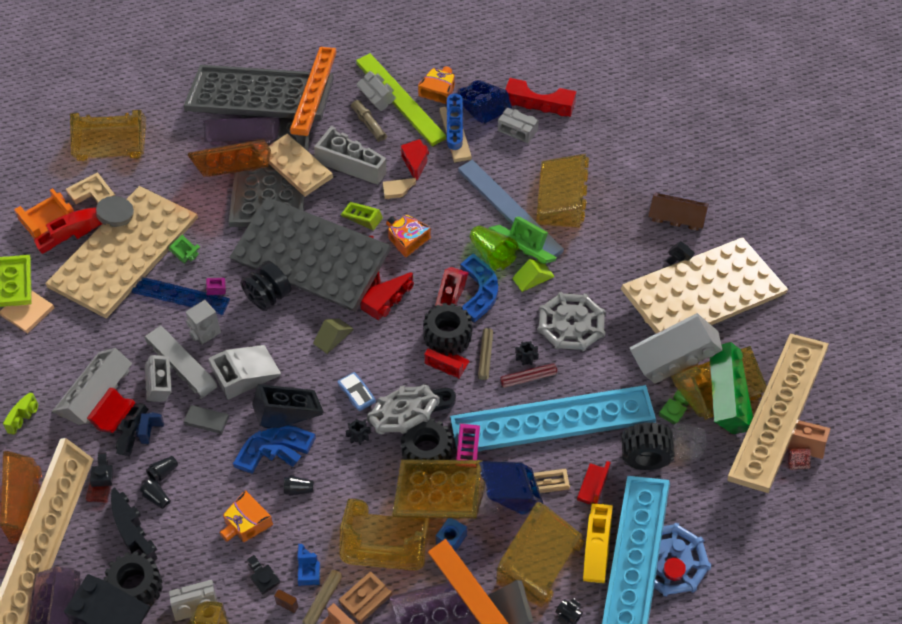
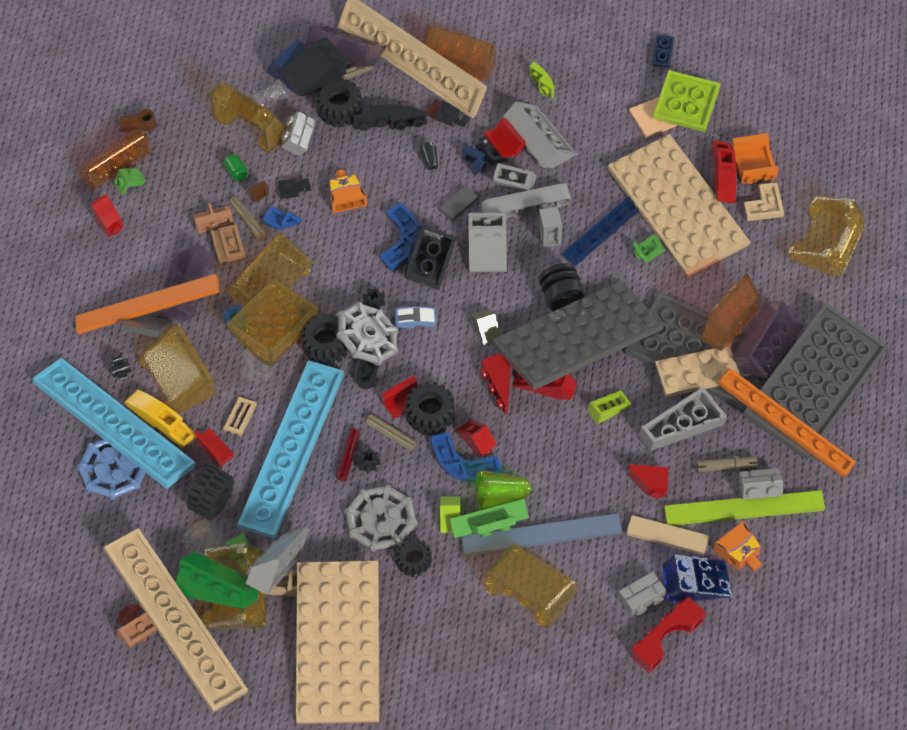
camera: 120 degrees right, 5 degrees up
dark grey tile [96,196,134,227] -> none
black plate [116,419,138,457] -> none
black cone [140,479,171,509] -> none
magenta tile [206,278,226,295] -> none
blue slope [258,445,301,467] -> none
black cone [284,476,314,496] -> none
tan tile [383,178,416,199] -> none
torso [386,215,431,258] -> none
blue beam [447,93,463,150] -> none
dark pink slope [456,424,480,466] -> none
clear blue slope [479,461,544,515] -> none
reddish brown slope [648,193,709,231] -> none
red tile [663,558,686,581] -> none
black plate [665,241,695,265] -> none
none -> black tyre [395,538,432,577]

